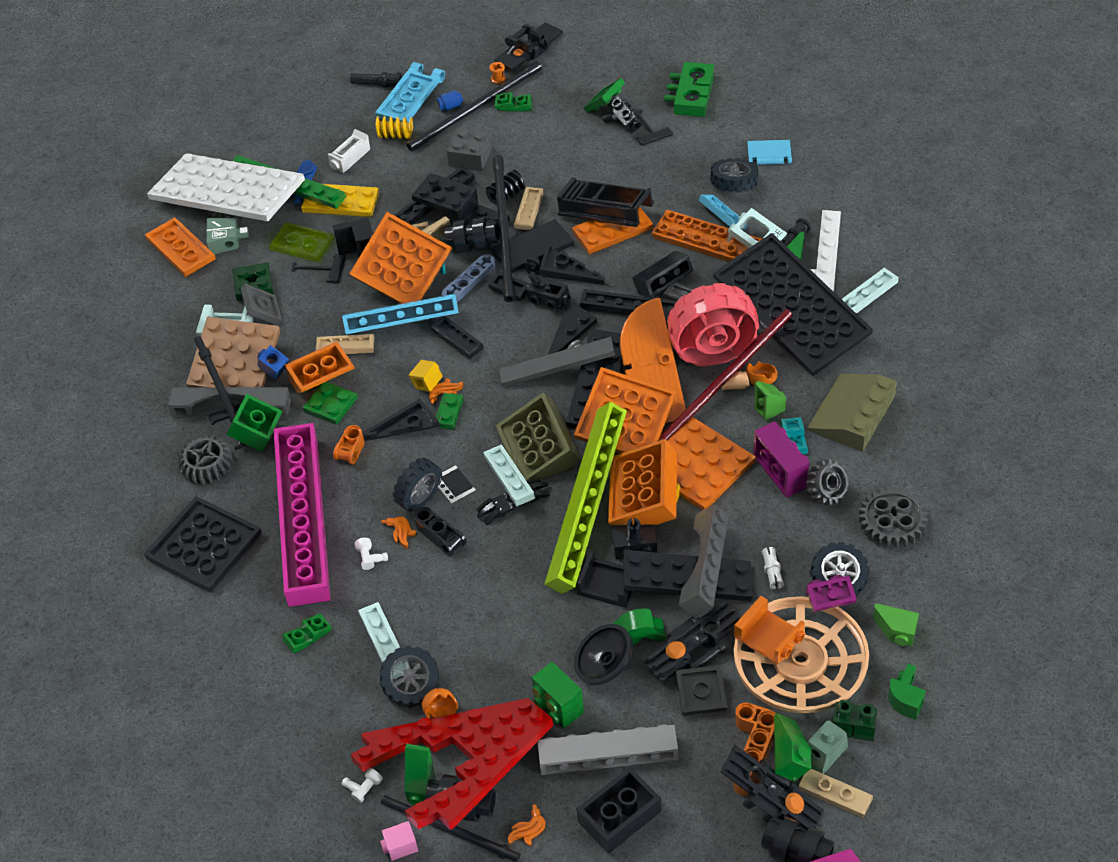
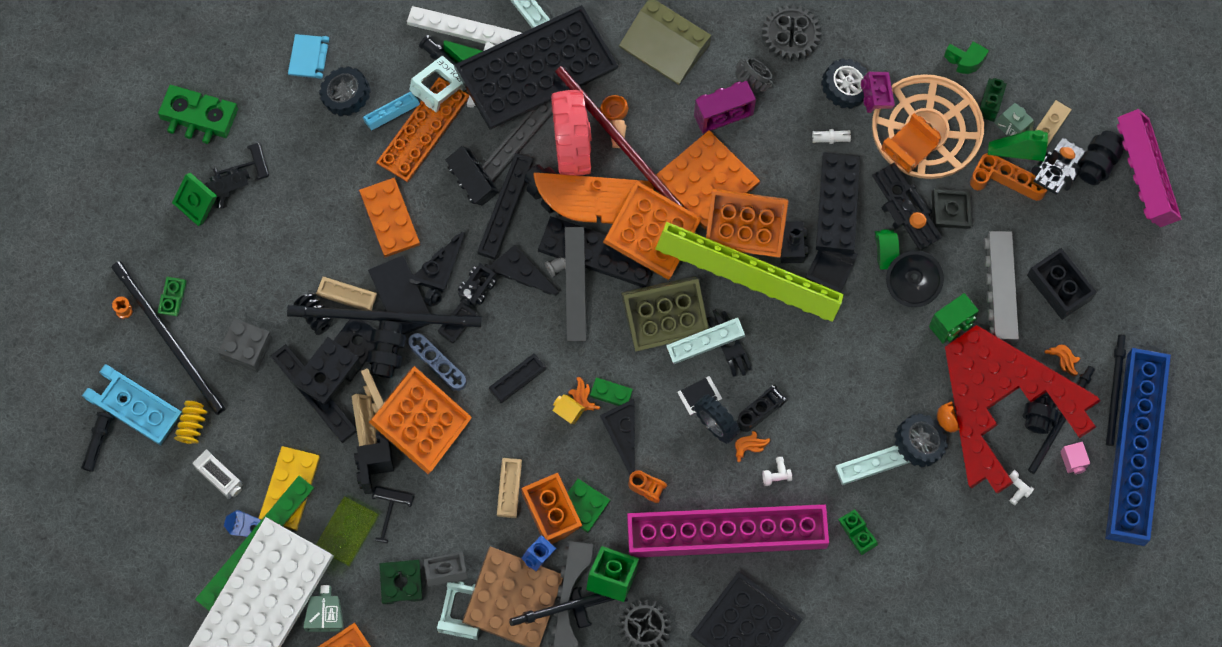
camera: 90 degrees left, 20 degrees up
medium azure brick [342,294,459,334] -> none
green slope [405,744,436,805] -> none
blue brick [437,90,463,111] -> none
black piece [494,22,563,71] -> none
black piece [557,177,654,227] -> none
dark grey arch [679,504,728,618] -> none
bright green slope [754,381,786,421] -> none
teal slope [781,417,808,455] -> none
bright green slope [873,603,919,646] -> none

